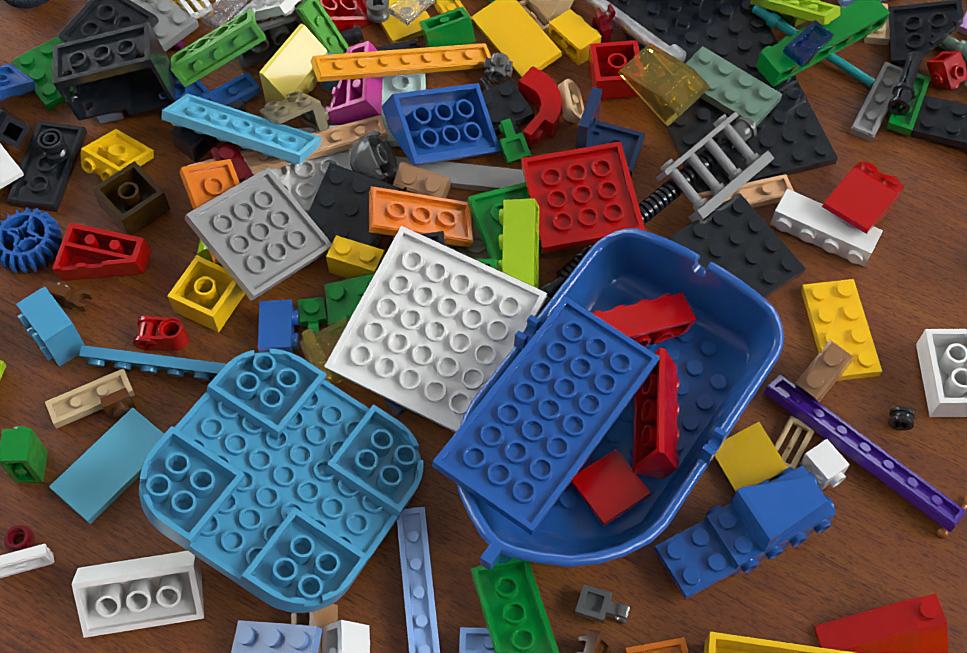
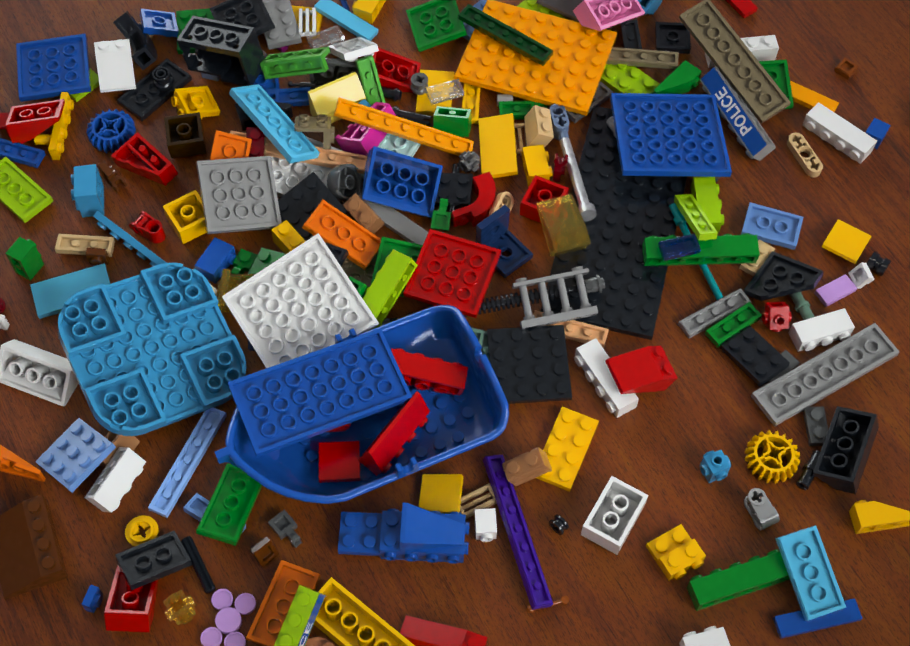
camera: 30 degrees right, 0 degrees up
sand green plate [674,46,782,127] -> none
black pin [888,52,922,116] -> none
none -> black piece [288,80,328,89]

